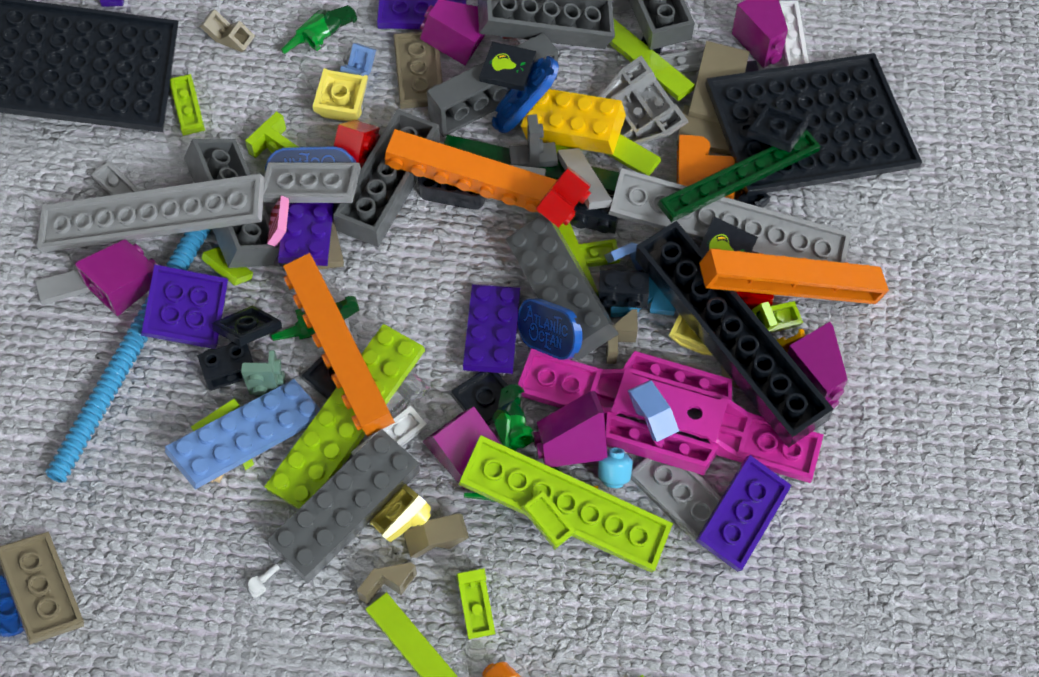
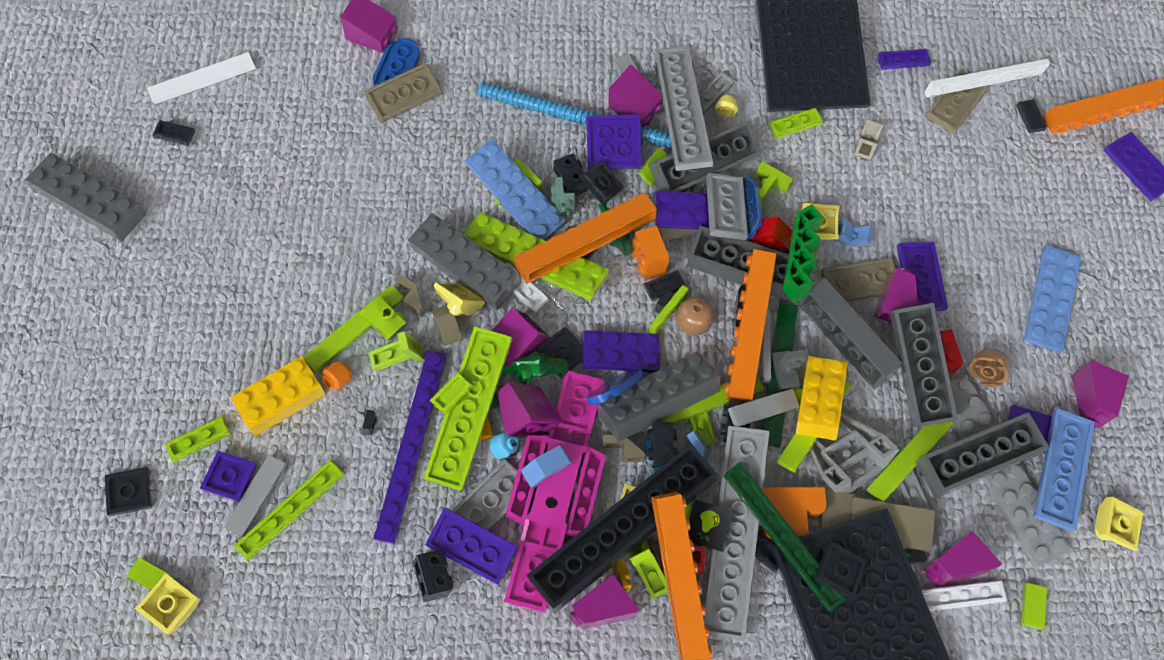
camera: 80 degrees right, 5 degrees up
white hand [248,564,280,598] -> none
bright pink tile [267,196,289,247] -> none
green animal [281,5,357,54] -> none
black tile [479,41,536,91] -> none
blue tile [492,56,559,133] -> none
red brick [536,166,591,228] -> none
none -> lime brick [360,295,406,341]
none -> black tile [362,409,377,436]
none -> dark purple plate [373,350,447,545]
none -> black brick [412,550,454,603]
none -> orange brick [631,226,670,281]
none -> black plate [644,270,686,301]
none -> lime tile [648,285,688,334]
none -> black tile [655,291,674,314]
none -> medium nougat cylinder [675,297,713,336]
none -> light yellow cone [715,95,738,117]
none -> green brick [782,204,823,303]

